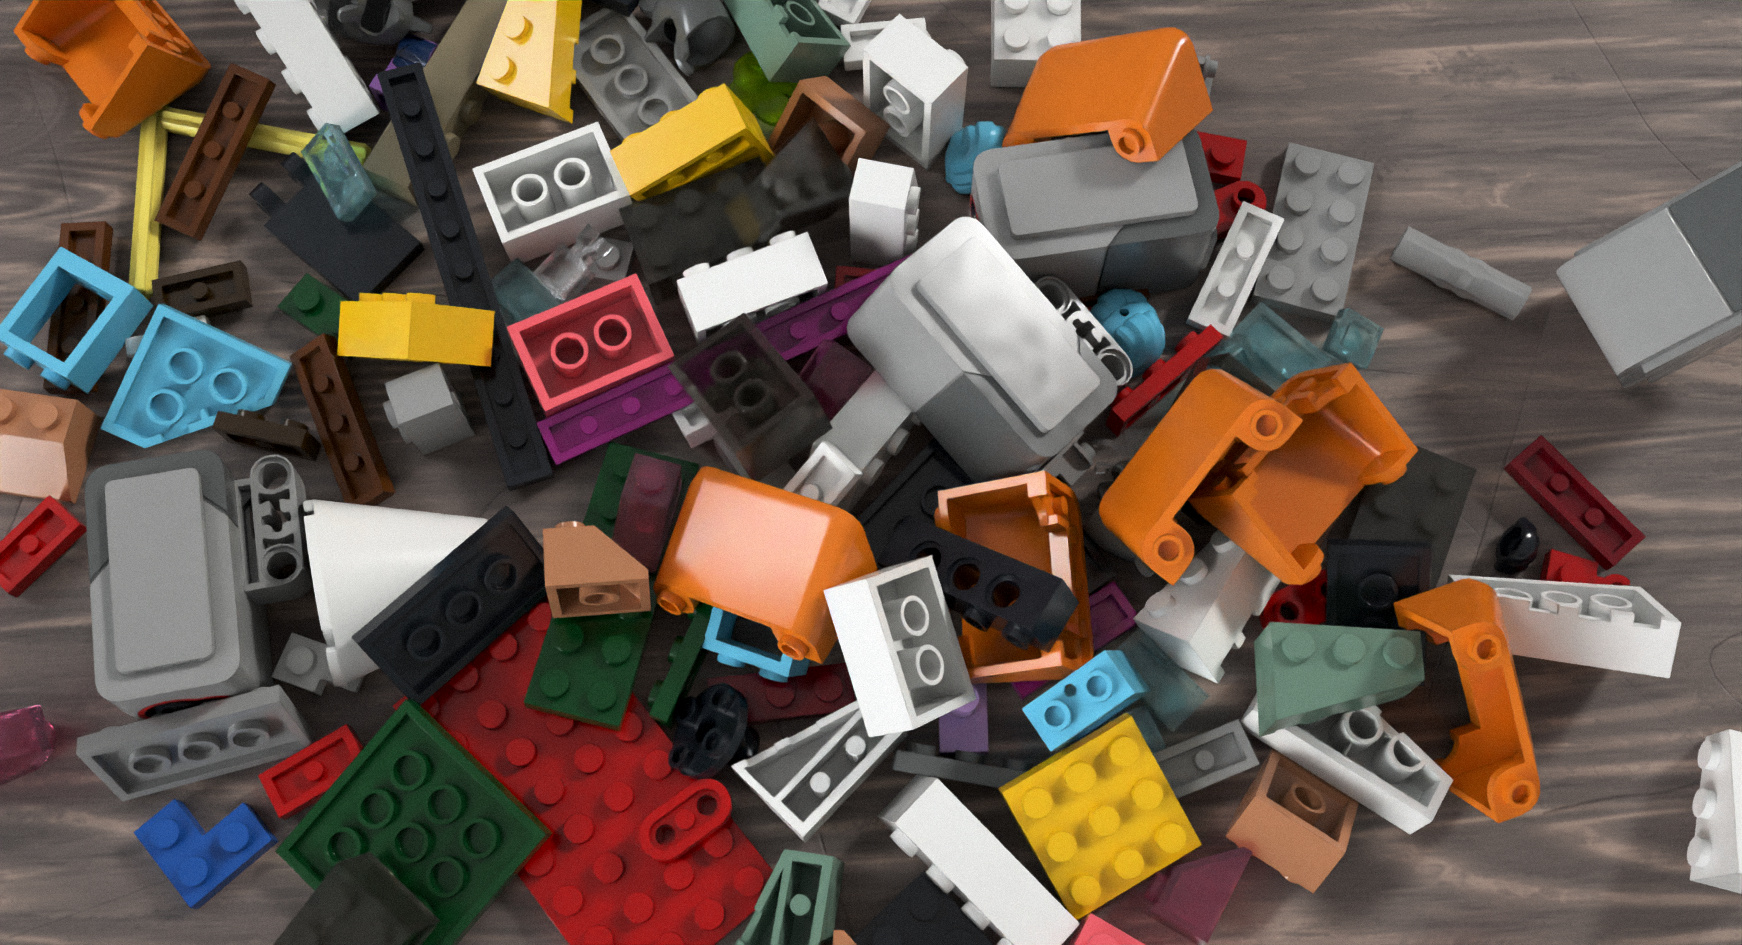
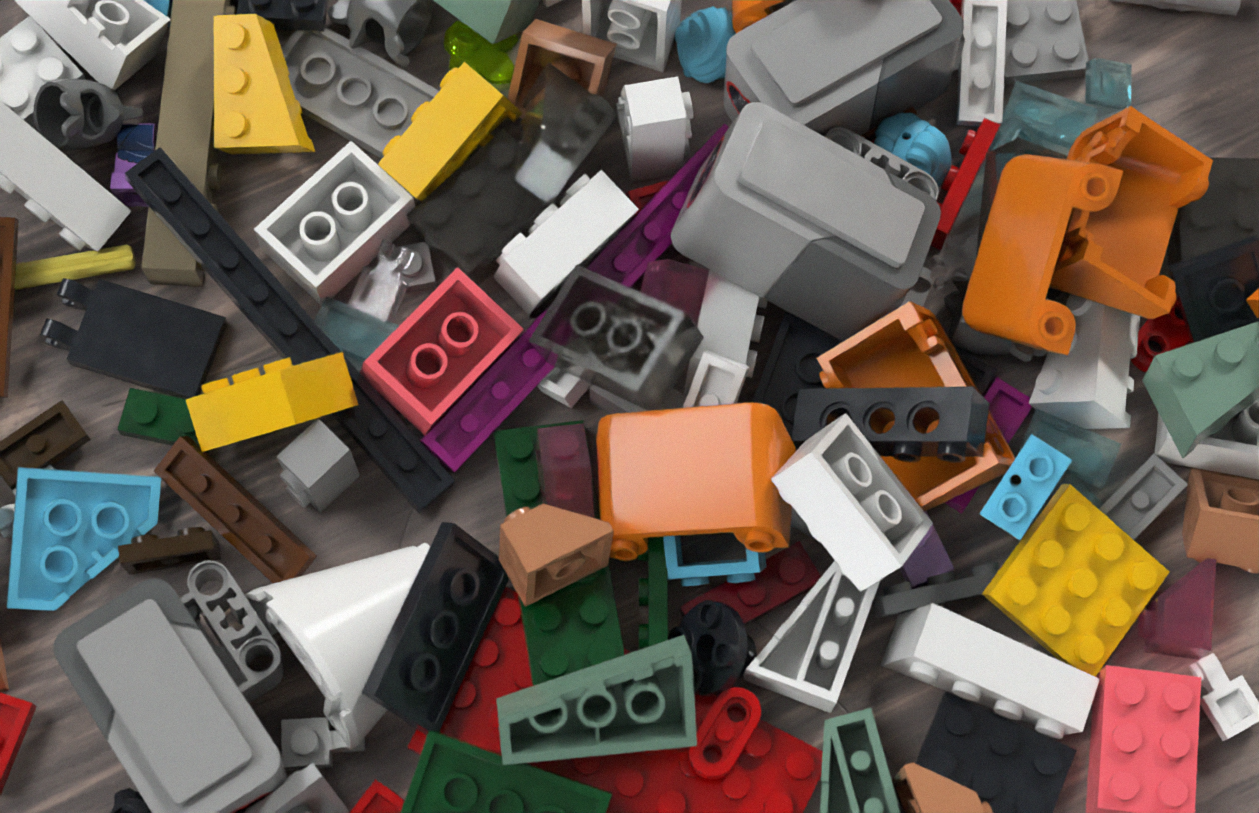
camera: 25 degrees left, 0 degrees up
clear light blue plate [301,123,377,222] -> none
none -> sand green wedge [496,635,697,765]

